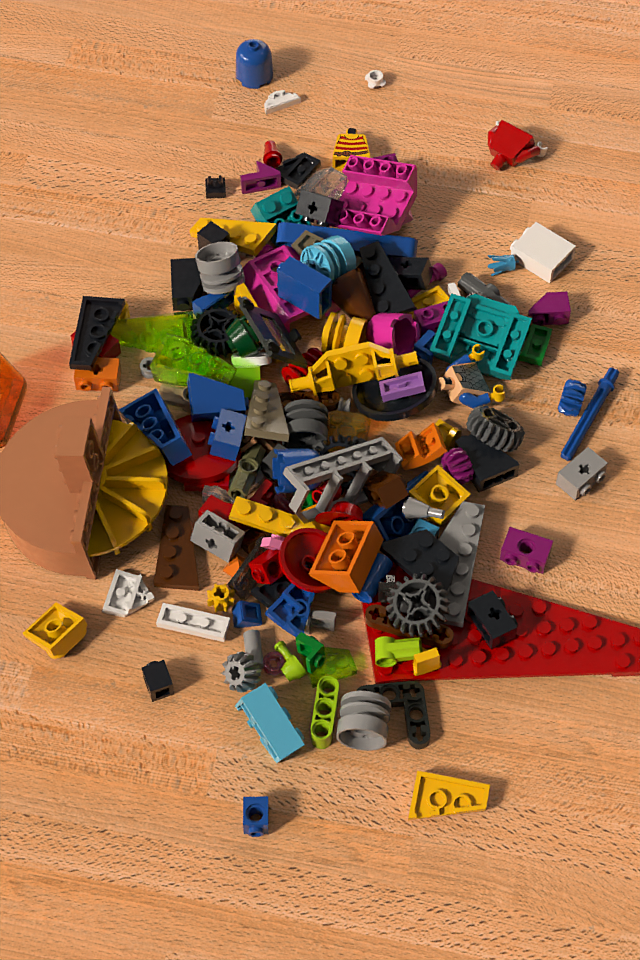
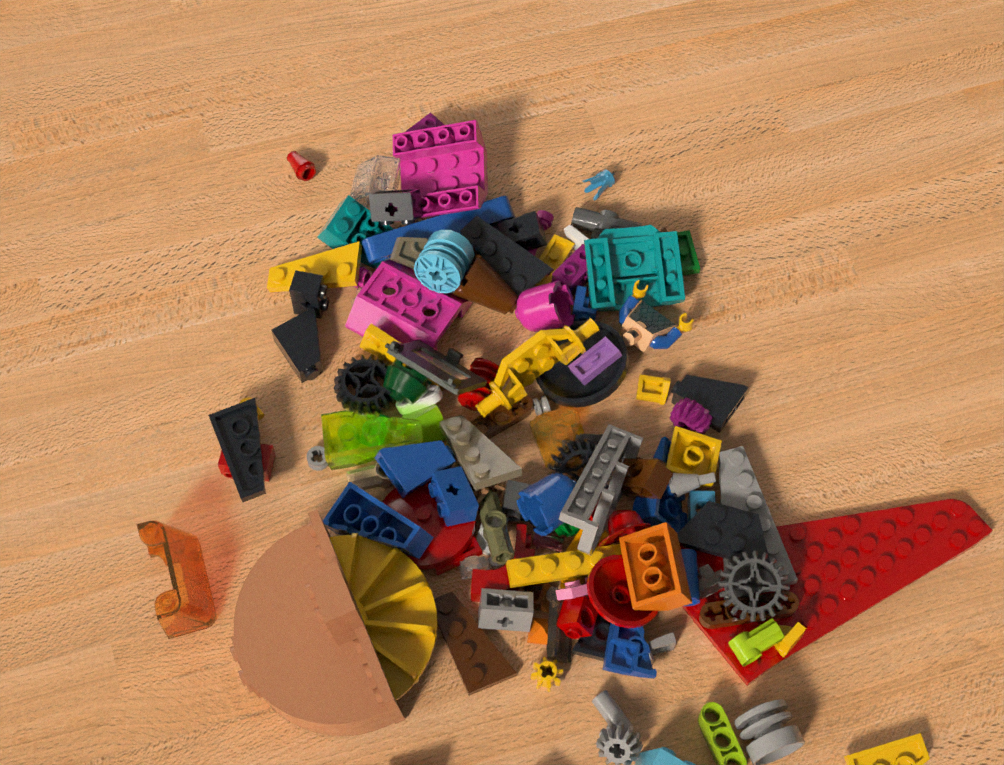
camera: 30 degrees left, 5 degrees up
orange brick [74,357,121,392] -> none
white slope [102,569,155,618] -> none
clear neon green wedge [110,311,193,358] -> none
white plate [156,603,230,642] -> none
blue slope [192,290,234,316] -> none
light grey wheel [195,242,245,294] -> none
black tile [205,175,226,199] -> none
blue slope [232,600,262,628] -> none
blue cylinder [236,39,273,89] -> none
magenta slope [240,161,281,194] -> none
clear pink bush [263,651,284,676] -> none
white tile [264,90,301,115] -> none
black wing [270,152,321,190] -> none
lime bar [274,641,307,682] -> none
blue brick [277,256,332,319] -> none
dark grey wheel [282,399,328,453] -> none
green bracket [296,632,326,674] -> none
clear neon green wing [299,647,357,688] -> none
yellow wheel [321,312,368,354] -> none
torso [332,128,370,171] -> none
pearl dark grey beam [356,681,430,749] -> none
white plate [365,70,386,89] -> none
orange slope [395,422,447,470] -> none
dark grey gear [466,406,525,452] -> none
black brick [467,590,518,650] -> none
red torso [488,120,548,170] -> none
magenta brick [499,527,553,574] -> none
white brick [510,222,576,283] -> none
magenta slope [528,291,571,326] -> none
light grey brick [556,447,608,500] -> none
blue gear [558,379,587,417] -> none
blue axle [561,367,619,461] -> none

